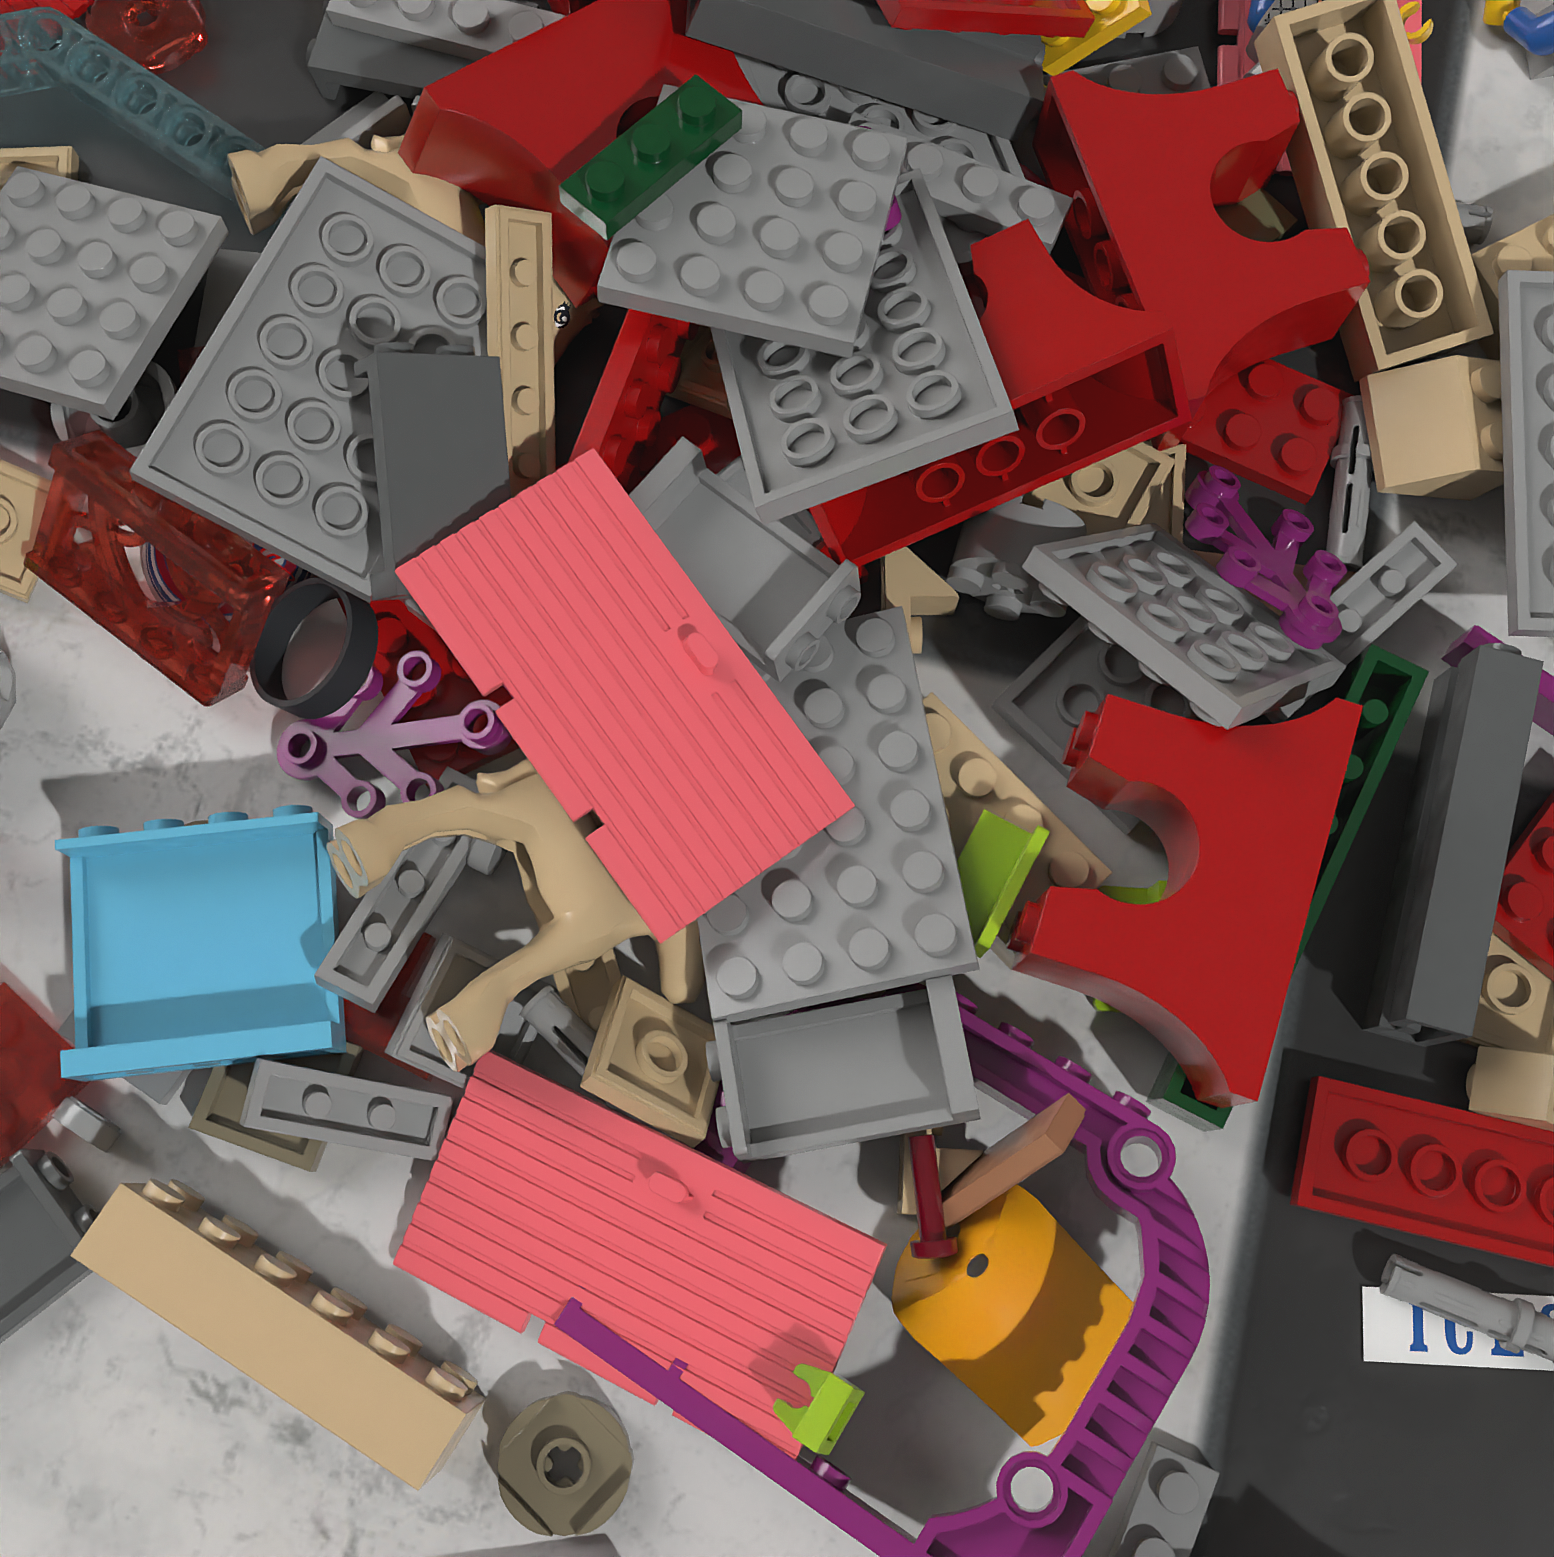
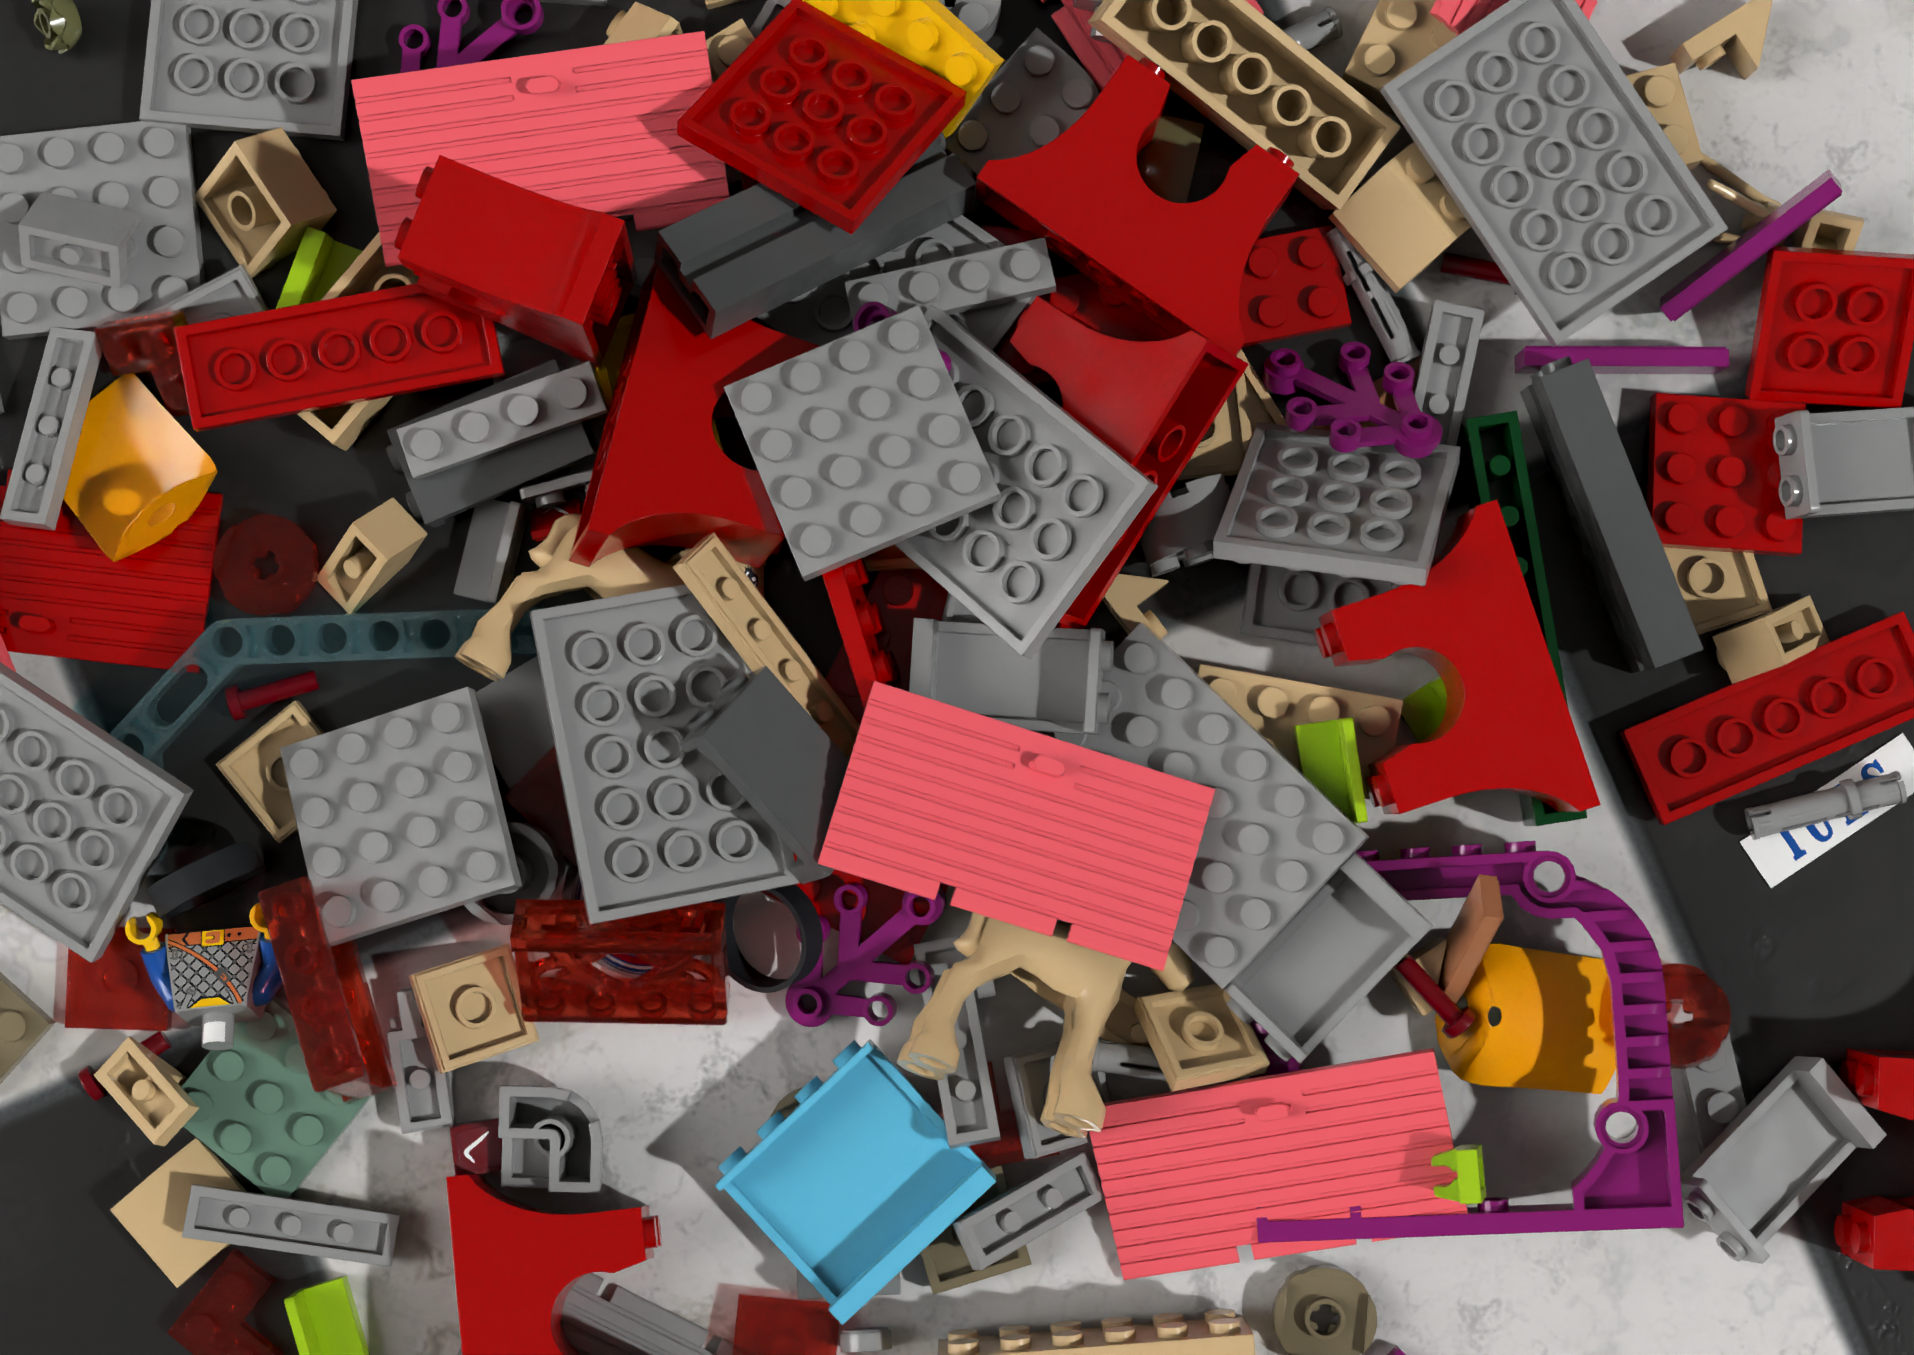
camera: 30 degrees left, 10 degrees up
dark green plate [559,74,743,240] -> none
none -> dark red piece [225,670,320,721]
none -> tan slope [316,497,428,615]
none -> dark red piece [1440,252,1517,295]
none -> clear red plate [1662,963,1731,1069]

